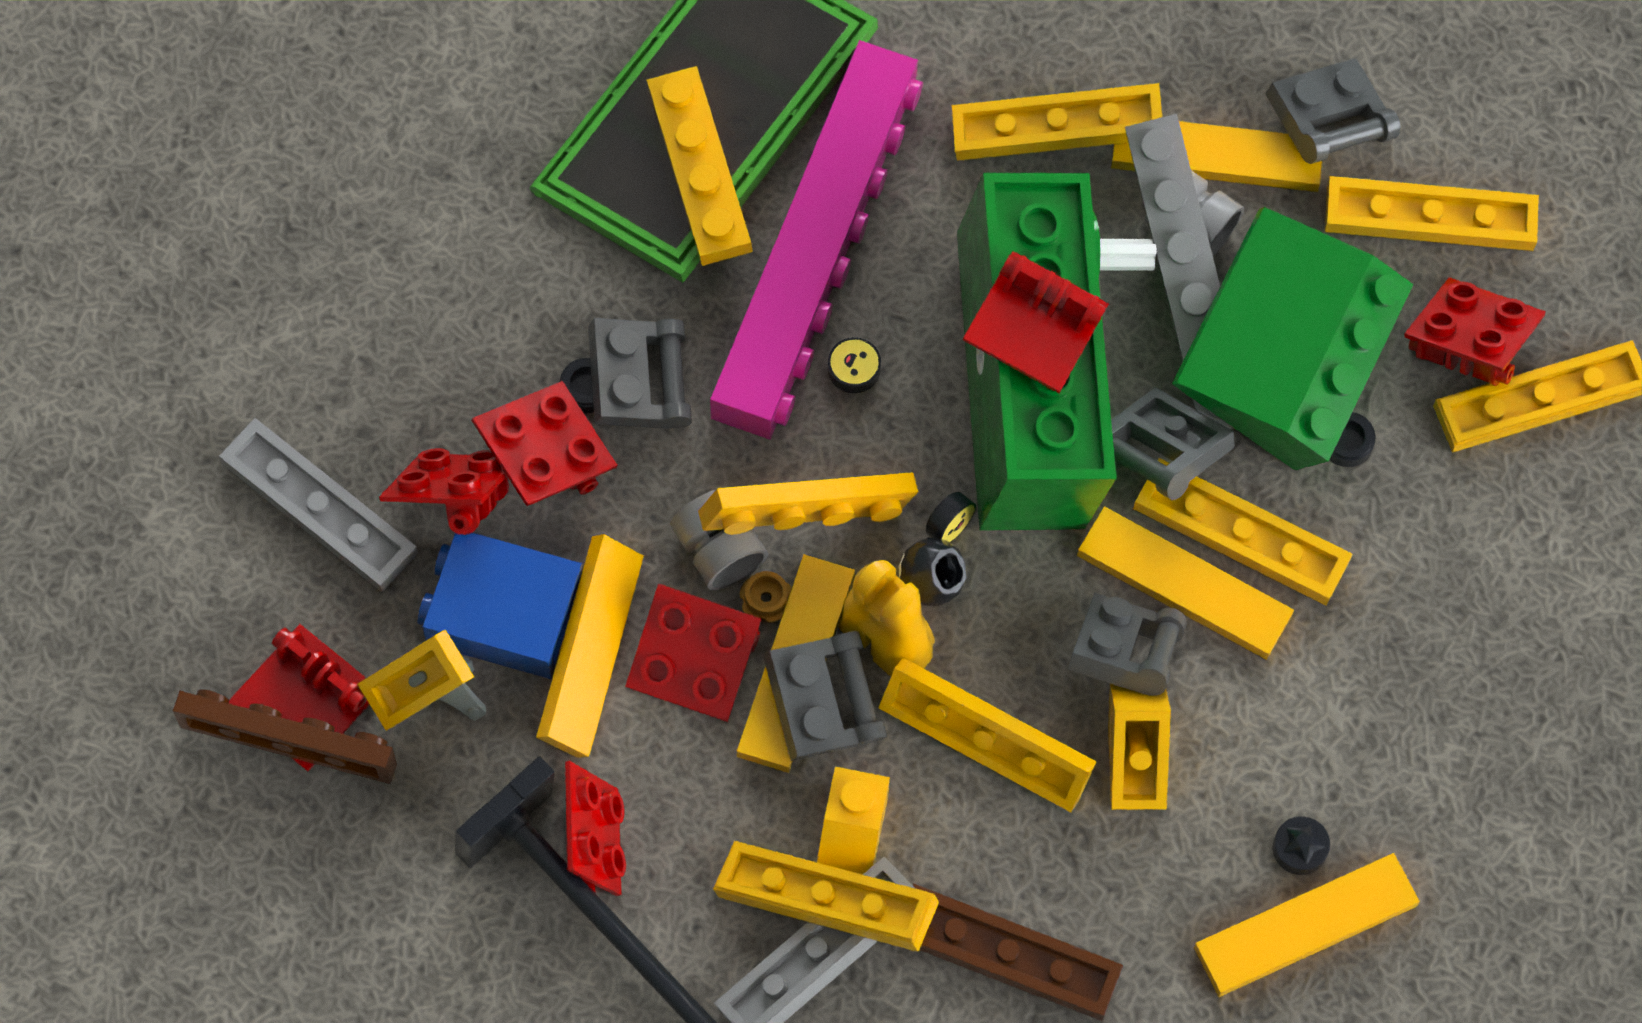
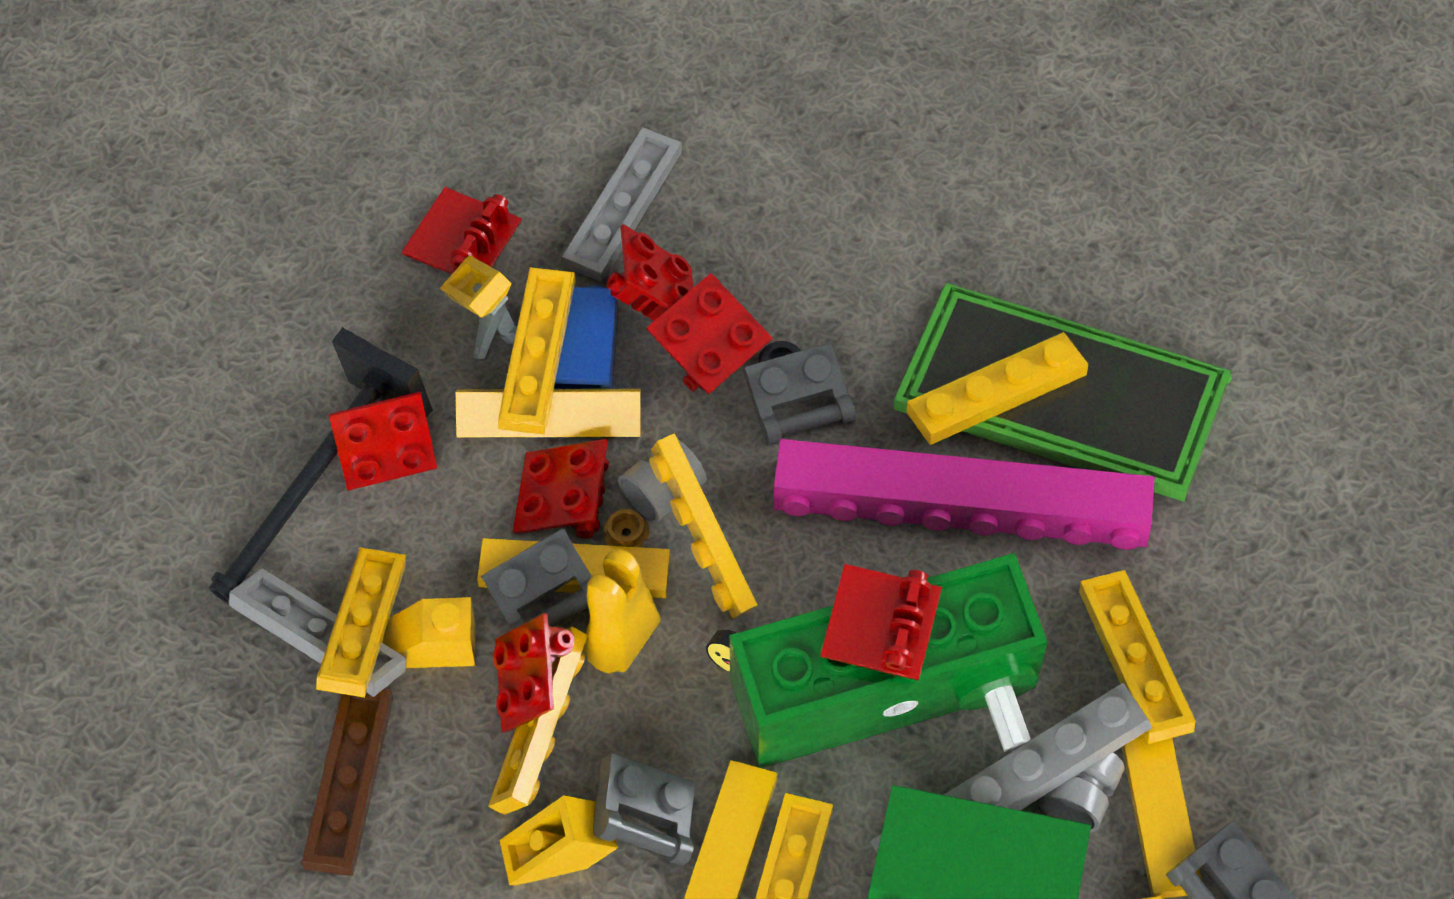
camera: 80 degrees right, 10 degrees down
reddish brown plate [173,689,397,784] -> none
light yellow tile [828,337,881,393] -> none
black piece [898,537,967,606] -> none
dark grey plate [1111,387,1235,500] -> none
none -> red hinge [493,613,575,733]
none -> yellow tile [497,267,576,434]

